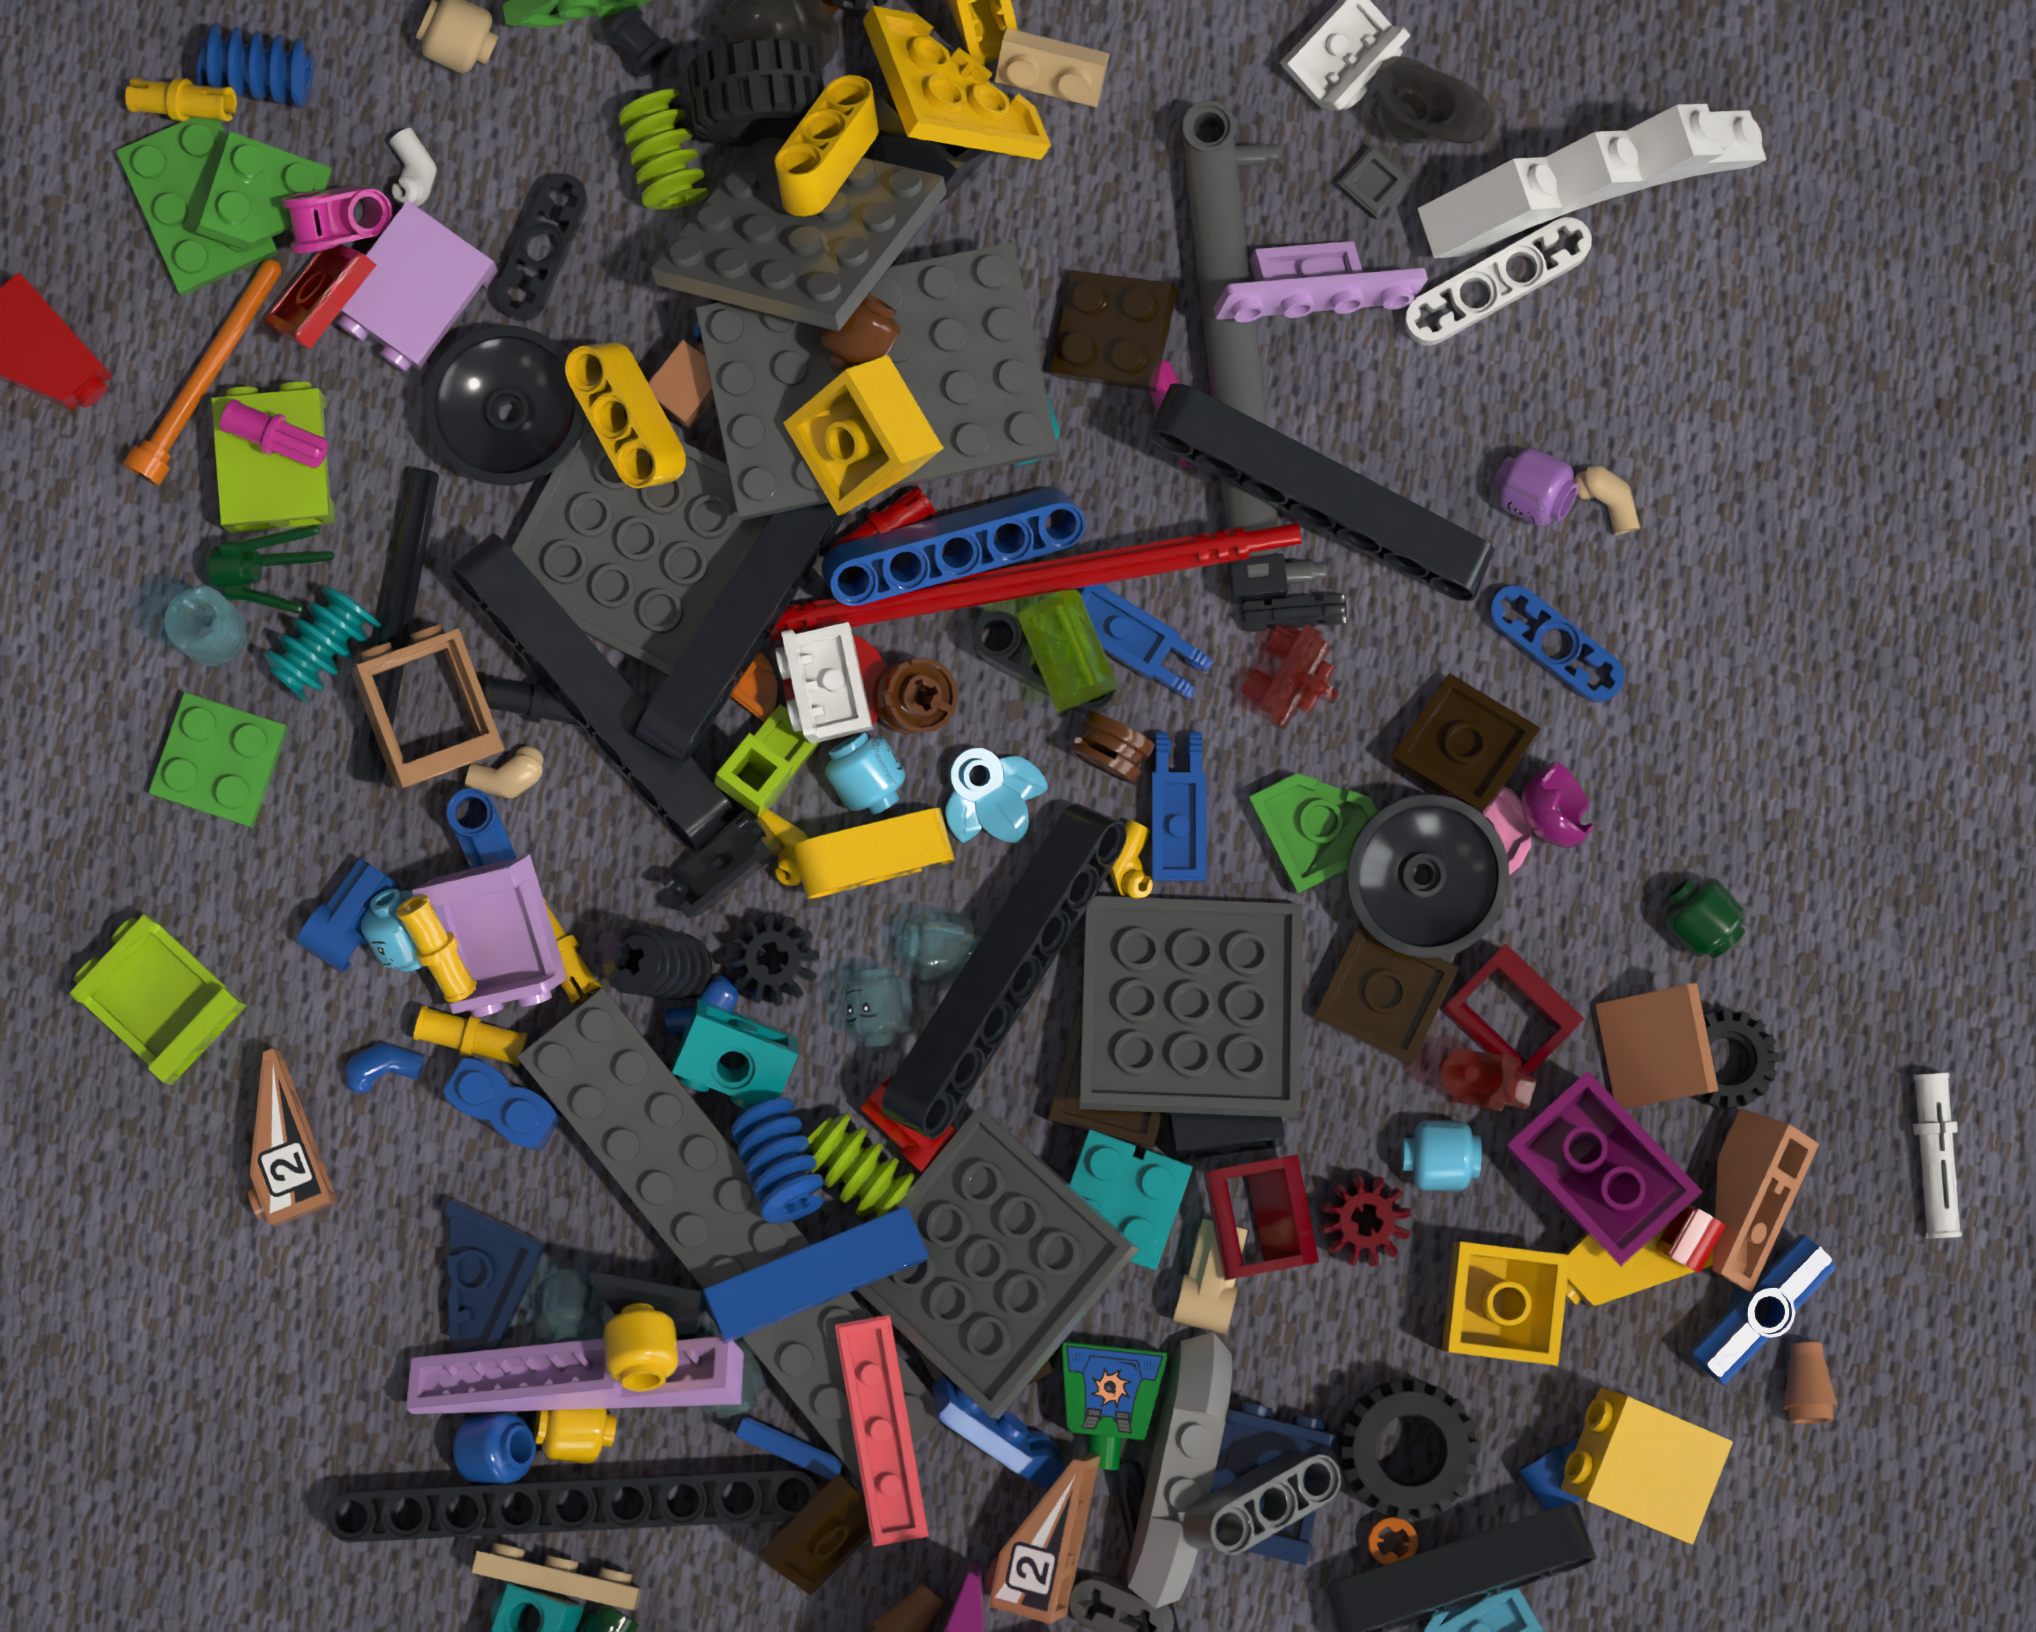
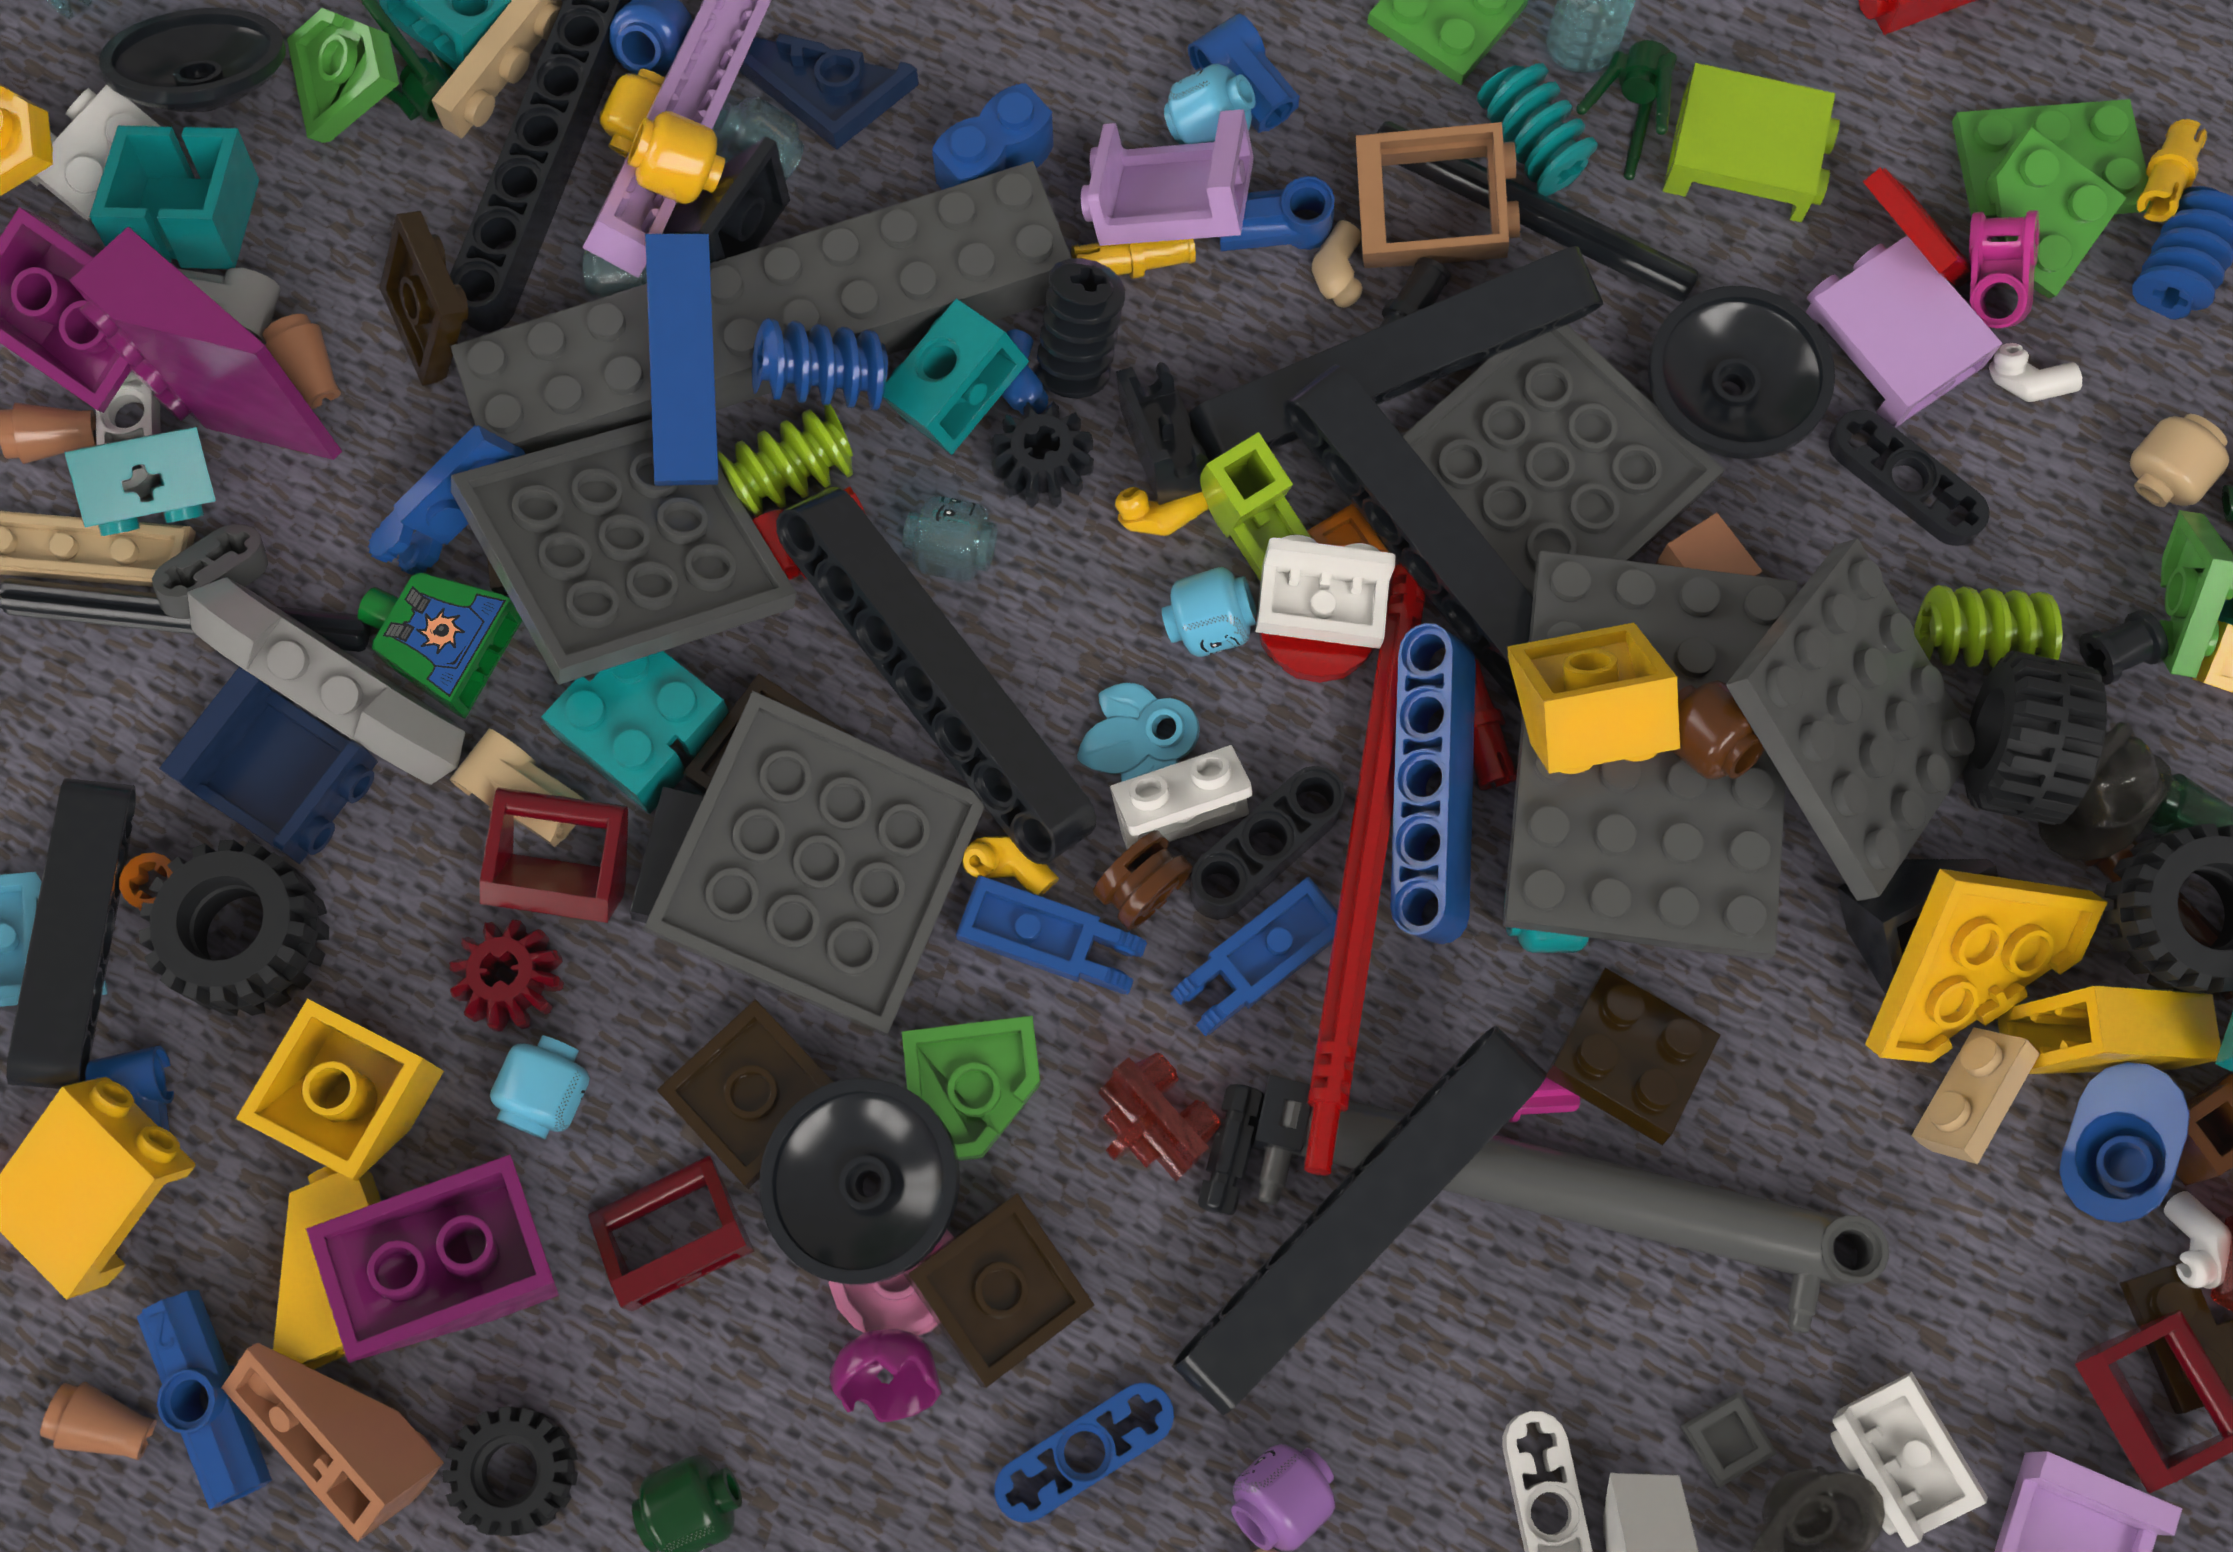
camera: 110 degrees right, 10 degrees down
orange piece [122,259,282,487] -> none
dark pink axle [220,399,328,468] -> none
blue arm [344,1042,426,1094] -> none
yellow pin [396,894,477,1003] -> none
yellow pin [413,1006,528,1067] -> none
yellow beam [565,342,686,488] -> none
blue tile [735,1416,844,1480] -> none
yellow beam [775,75,879,217] -> none
yellow beam [792,808,955,899] -> none
coral tile [835,1315,929,1546] -> none
reddish brown wheel [873,657,958,735] -> none
clear light blue head [901,910,983,983] -> none
nougat slope [986,1452,1101,1624] -> none
clear neon green slope [1016,589,1118,713] -> none
dark grey beam [1182,1451,1341,1555] -> none
lavender bracket [1213,241,1428,322] -> none
clear red hips [1438,1049,1536,1112] -> none
nougat tile [1595,983,1718,1109] -> none
brick [1656,1205,1727,1274] -> none
none -> white bracket [1110,745,1253,849]

